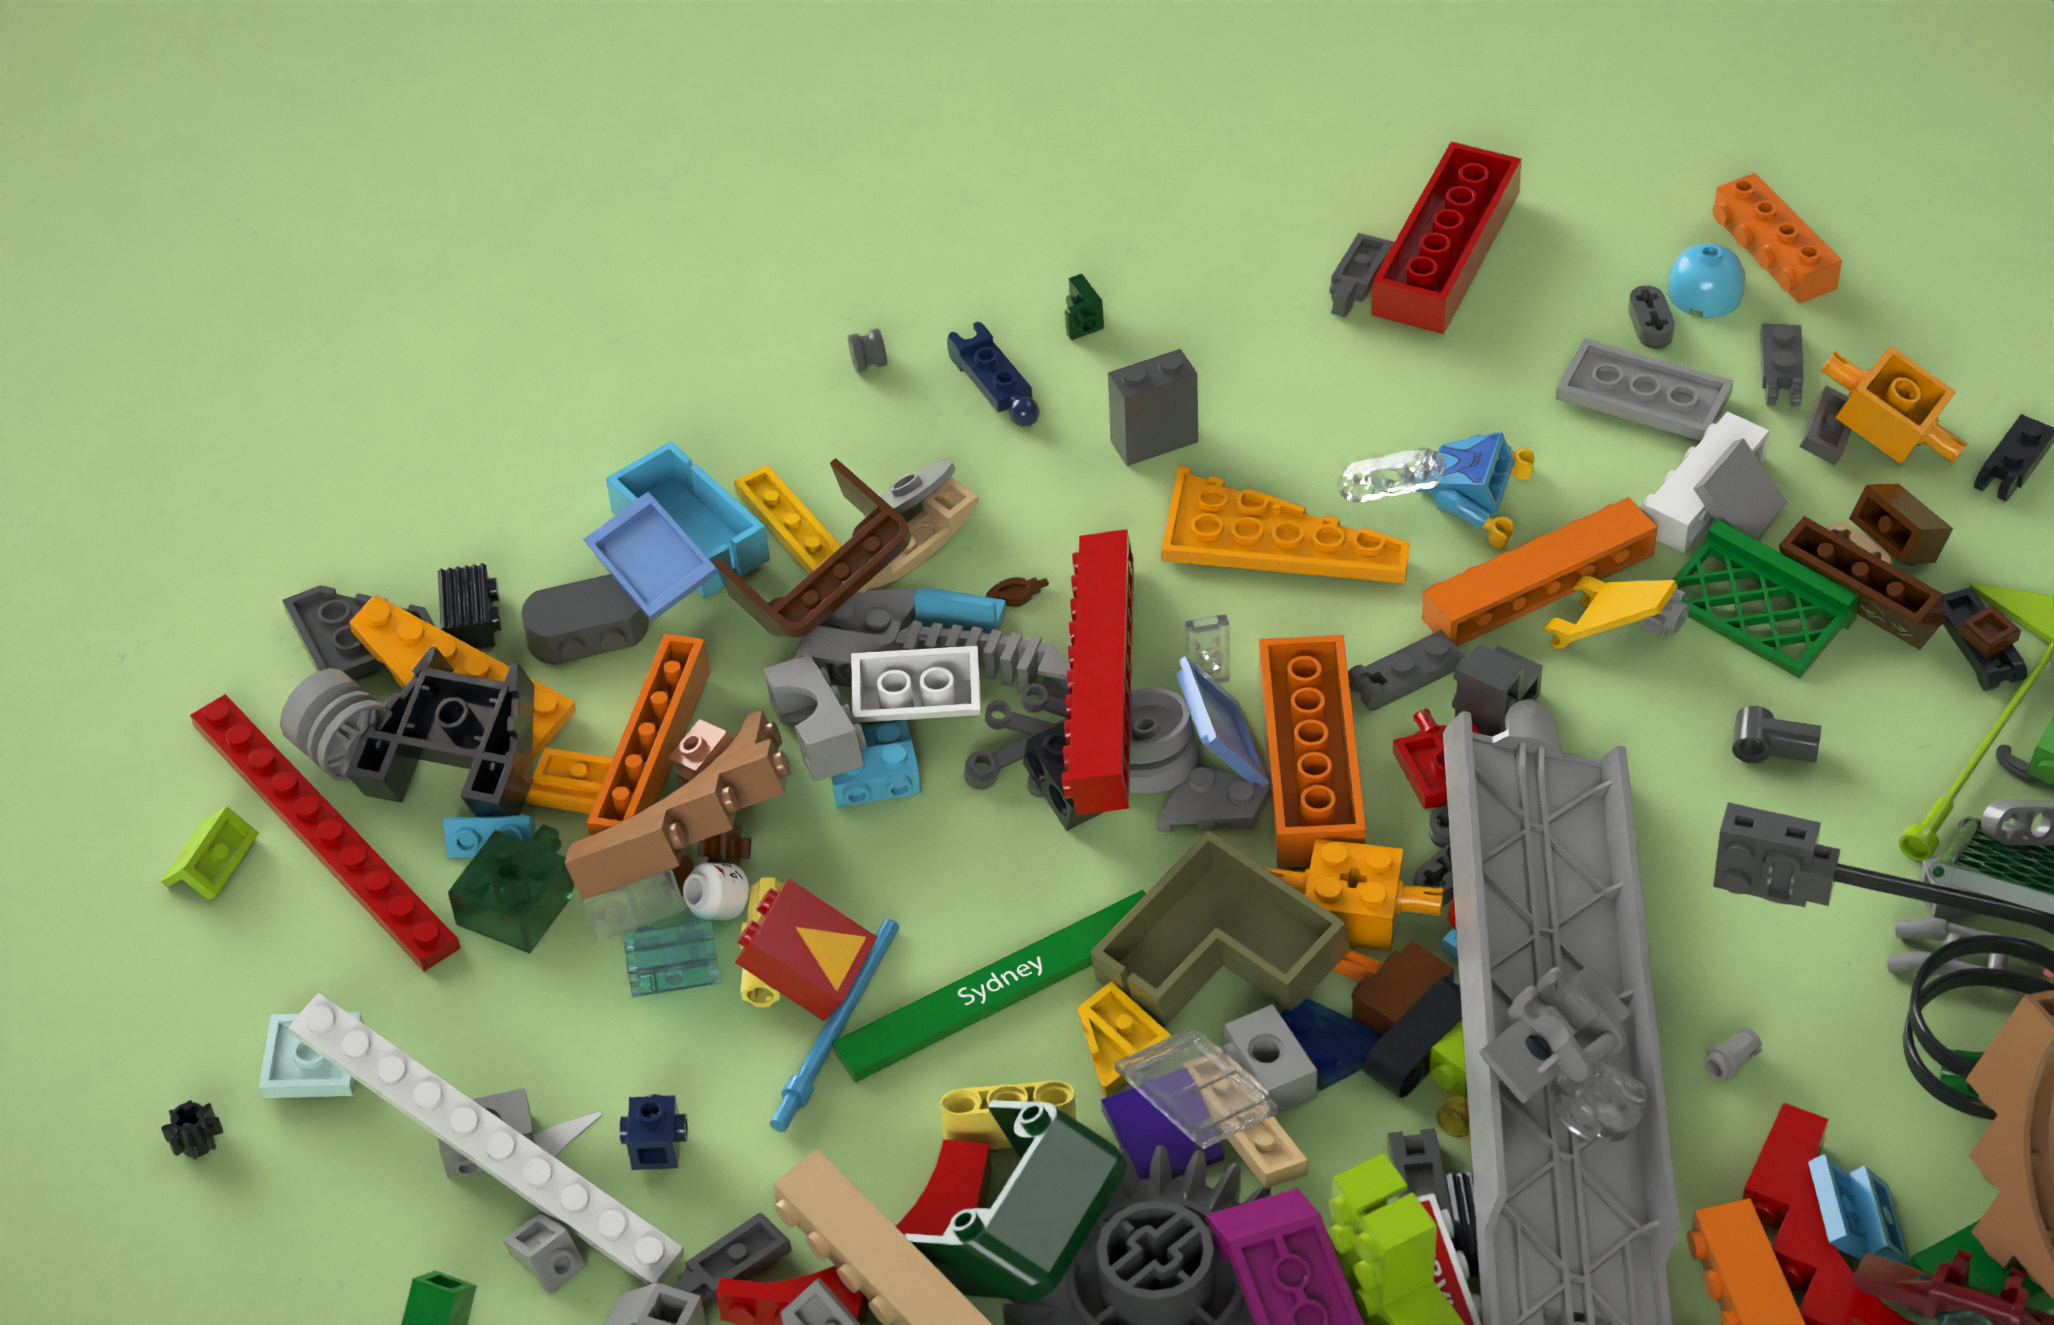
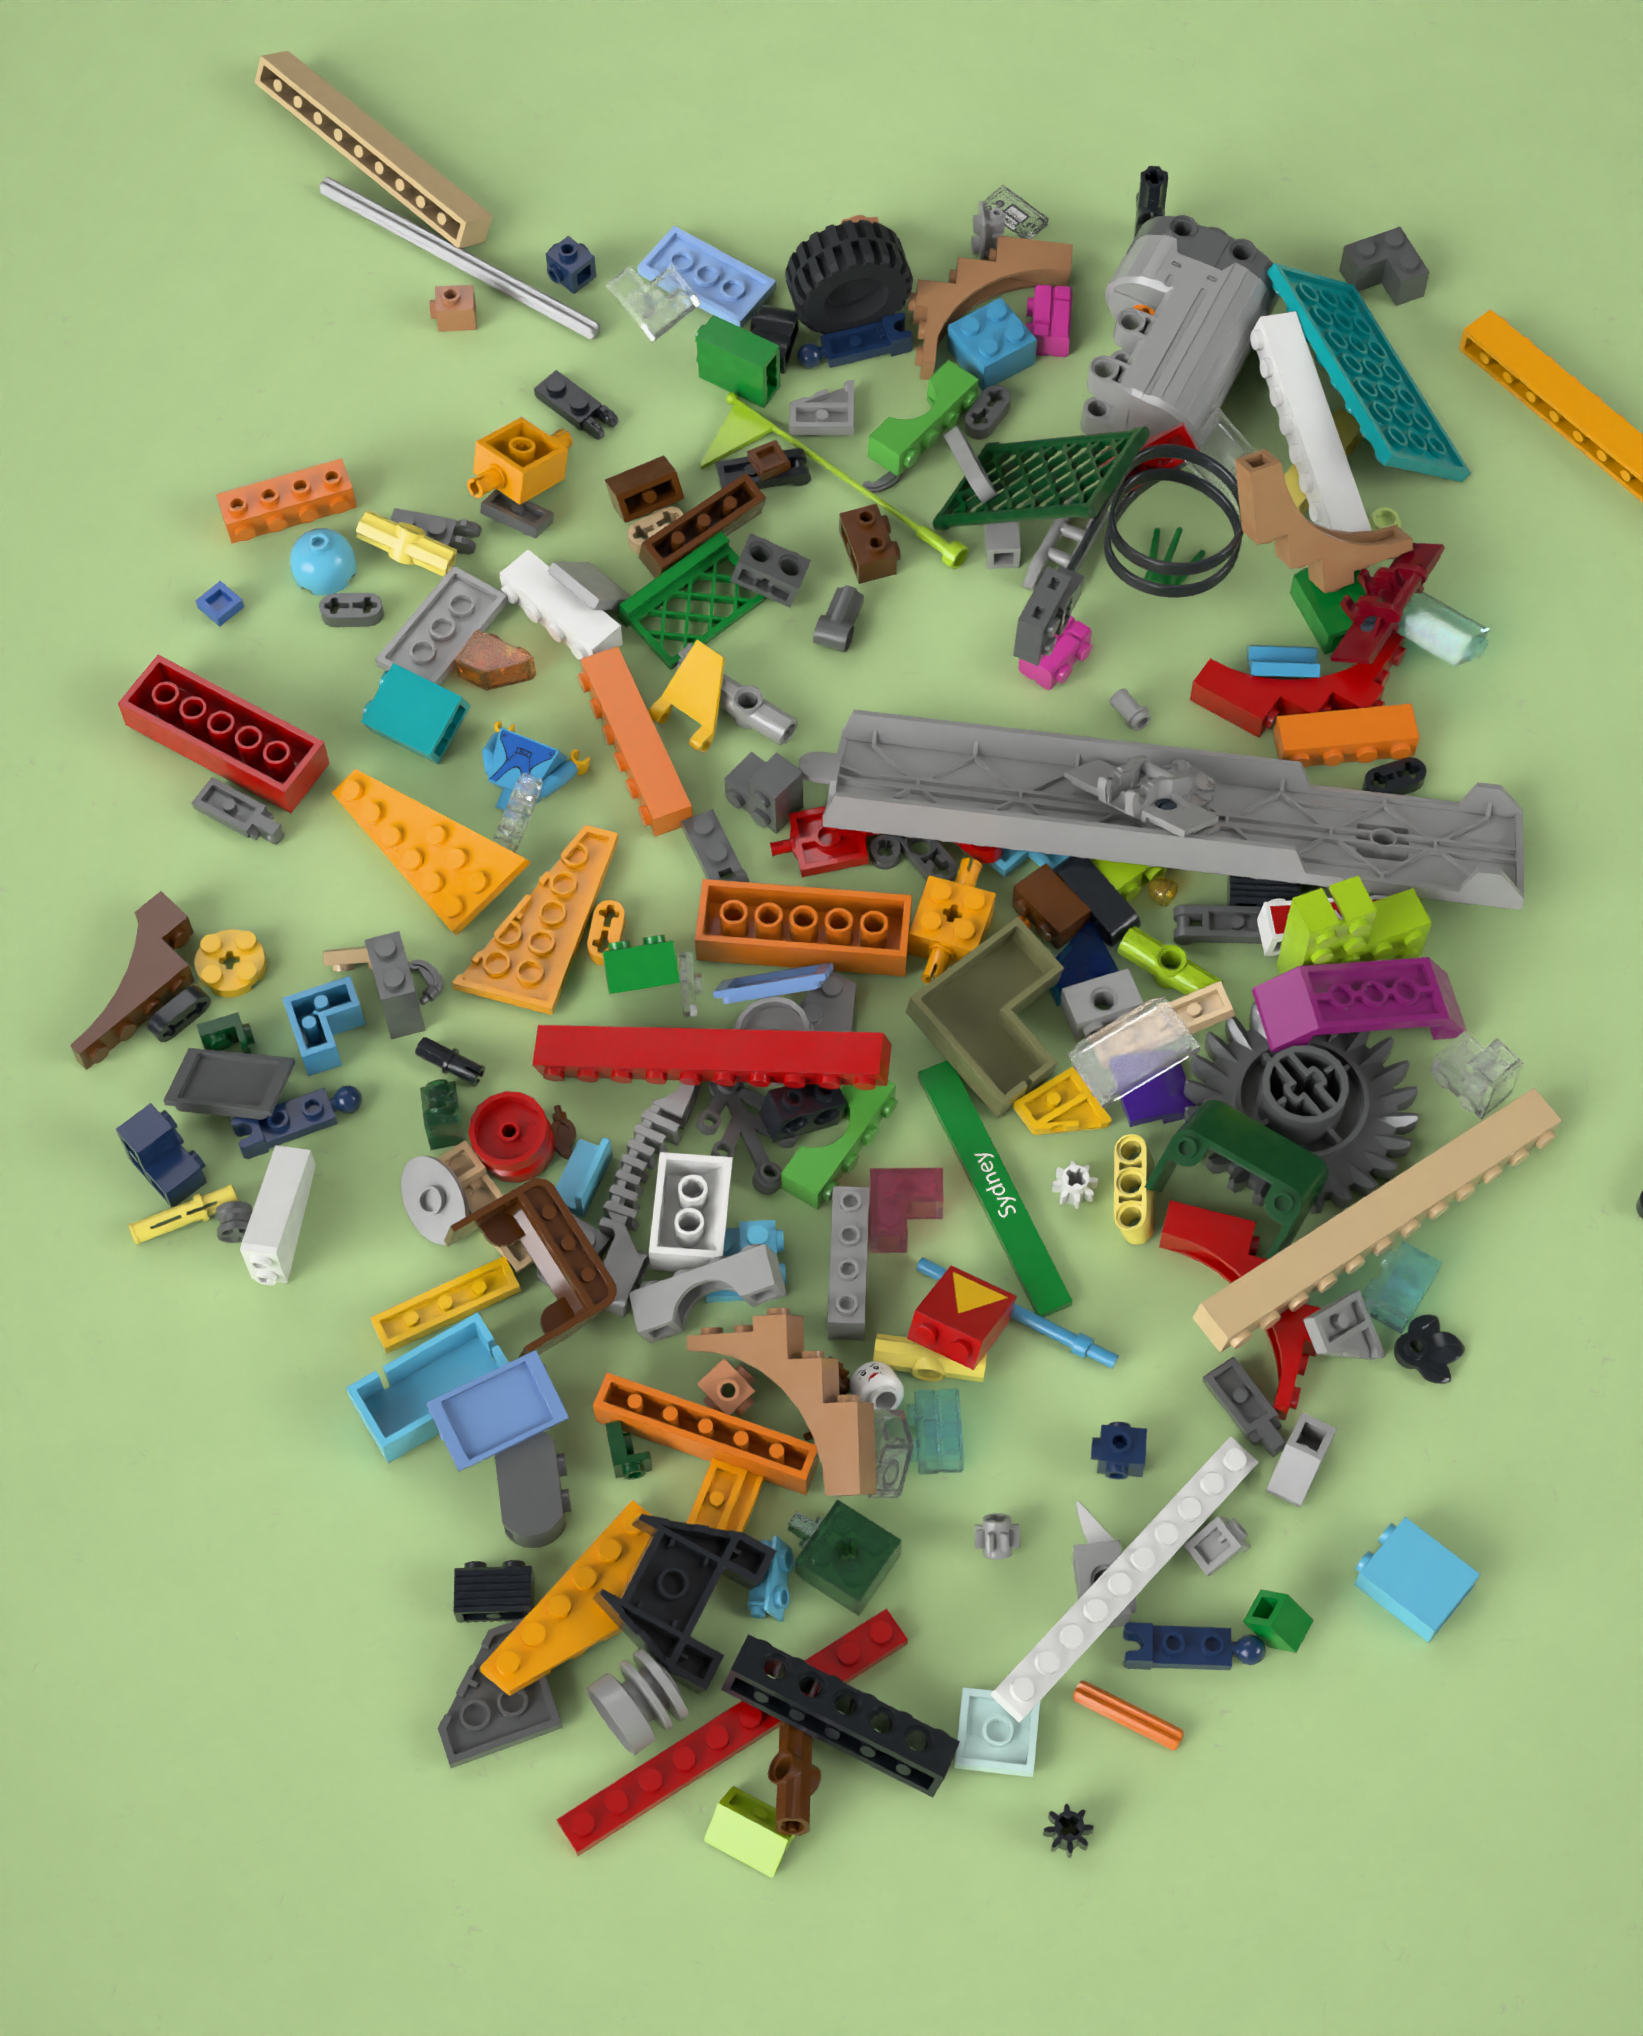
camera: 85 degrees left, 15 degrees up
none -> reddish brown arch [70,891,194,1070]
none -> dark blue brick [116,1103,207,1208]
none -> light yellow pin [128,1183,239,1245]
none -> black beam [147,985,211,1042]
none -> dark grey piece [163,1048,295,1119]
none -> yellow plate [195,929,267,997]
none -> plate [196,581,244,627]
none -> white slope [240,1145,316,1285]
none -> dark azure brick [282,976,366,1076]
none -> tan plate [323,946,372,972]
none -> light orange wing [332,769,531,935]
none -> light yellow piece [356,510,457,577]
none -> teal brick [361,663,471,765]
none -> dark grey piece [409,959,443,1005]
none -> black axle [415,1037,486,1087]
none -> clear green slope [420,1079,466,1150]
none -> clear orange slope [455,629,536,691]
none -> red wheel [468,1091,556,1183]
none -> light orange beam [587,900,626,966]
none -> green brick [602,935,680,994]
none -> dark green bracket [605,1421,653,1480]
none -> light grey piece [719,674,798,745]
none -> black brick [721,1634,960,1798]
none -> dark grey brick [730,533,811,607]
none -> reddish brown piece [768,1720,821,1836]
none -> bright green arch [781,1080,898,1210]
none -> light grey brick [827,1186,870,1340]
none -> reddish brown brick [839,504,901,584]
none -> clear pink brick [870,1168,944,1253]
none -> light grey gear [974,1513,1020,1559]
none -> dark pink brick [1018,616,1093,691]
none -> white gear [1052,1161,1098,1209]
none -> orange axle [1073,1680,1184,1750]
none -> lime piece [1117,926,1223,995]
none -> dark blue plate [1123,1622,1266,1670]

